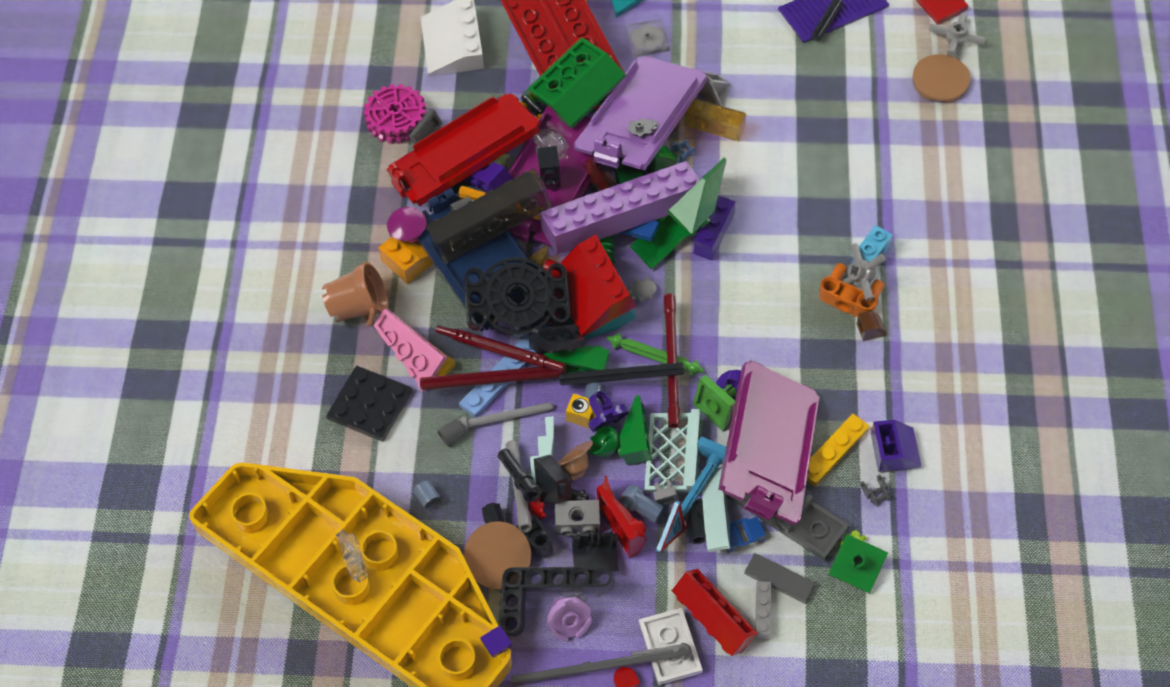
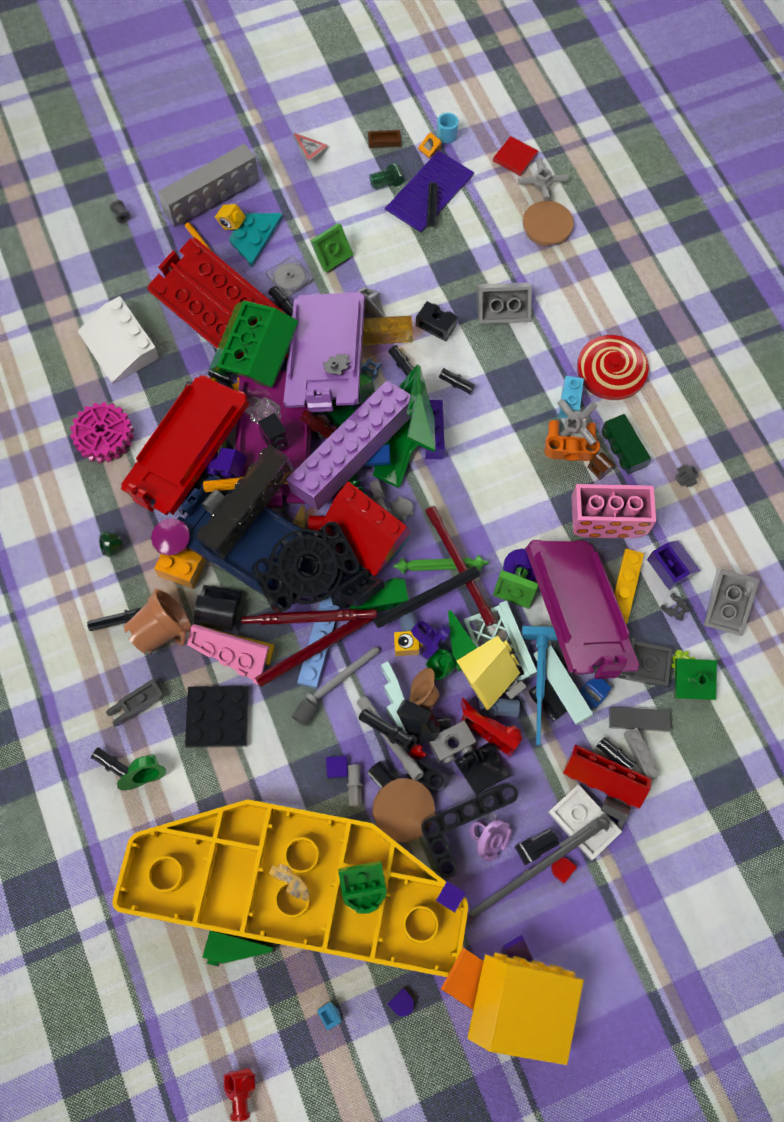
camera: 30 degrees left, 10 degrees up
dark grey tile [409,109,443,144] -> none
sand blue beam [413,480,441,510] -> none
none -> black axle [87,607,142,631]
none -> black pin [91,747,128,778]
none -> dark green cone [99,531,122,557]
none -> dark grey hinge [106,679,165,727]
none -> green piece [117,754,166,791]
none -> black brick [194,585,242,631]
none -> green slope [202,931,275,967]
none -> black pin [268,286,293,317]
none -> bright green tile [310,223,353,272]
none -> dark purple tile [326,756,348,779]
none -> green slope [338,861,386,914]
none -> light grey axle [347,765,363,807]
none -> light grey connector [369,479,390,513]
none -> black pin [388,345,414,376]
none -> black brick [415,301,457,342]
none -> black pin [439,368,475,395]
none -> light yellow slope [457,636,520,710]
none -> light grey slope [477,282,532,324]
none -> black piece [514,828,559,865]
none -> bright pink brick [572,484,656,539]
none -> red dish [577,335,649,400]
none -> black pin [596,737,637,770]
none -> dark grey tile [600,796,631,830]
none -> dark green brick [602,413,651,475]
none -> dark grey gear [675,464,699,487]
none -> light grey slope [704,568,759,636]

